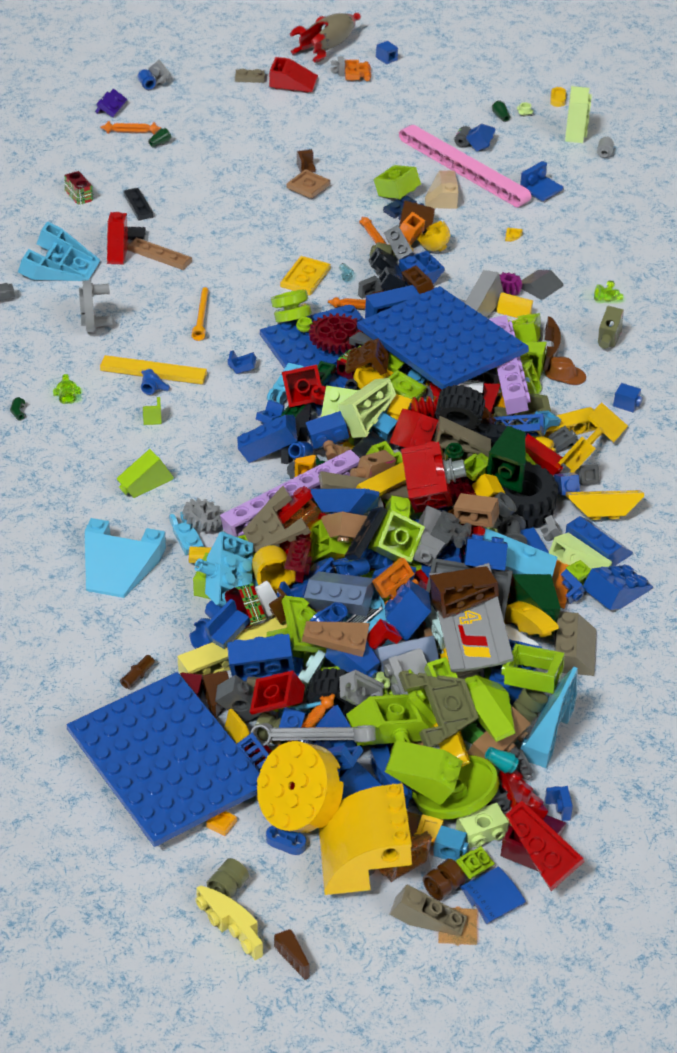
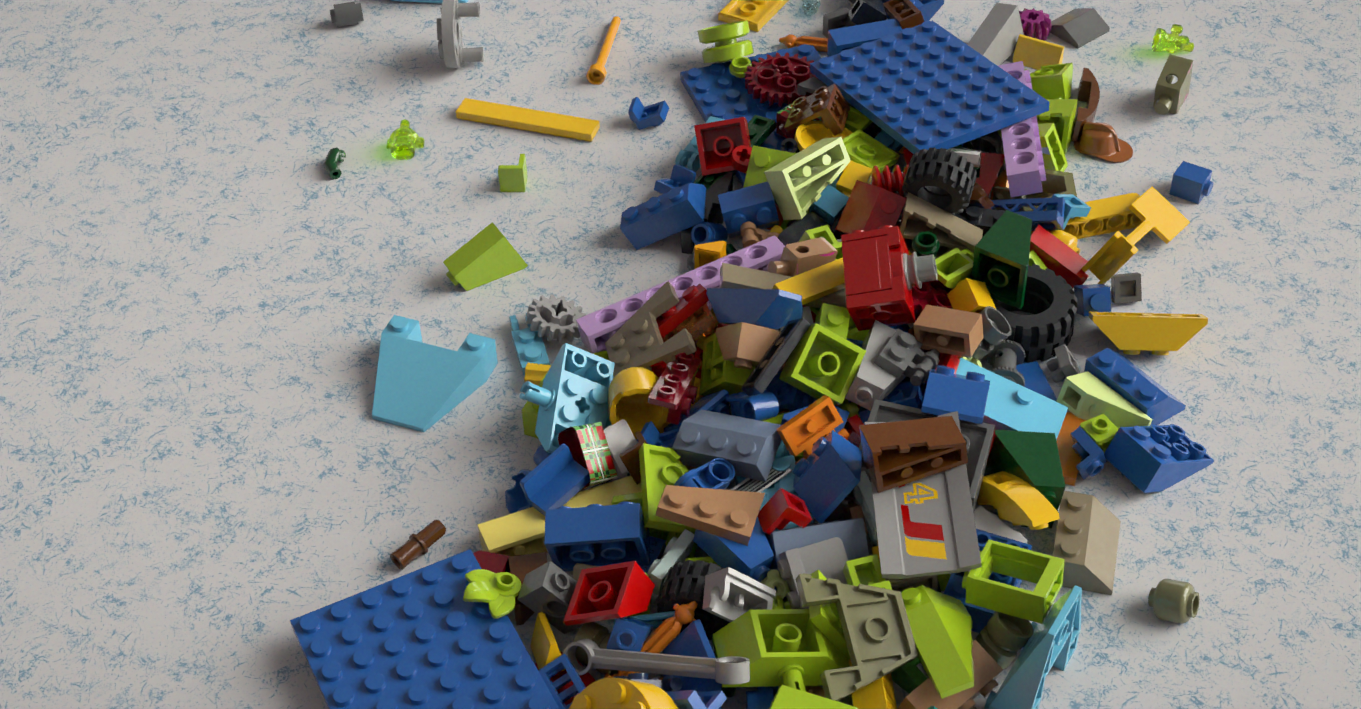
camera: 10 degrees right, 0 degrees up
blue animal [141,369,170,395] -> none
dark grey bracket [547,426,578,452] -> none
none -> lime plate [463,569,522,619]
none -> olive head [1148,579,1200,624]

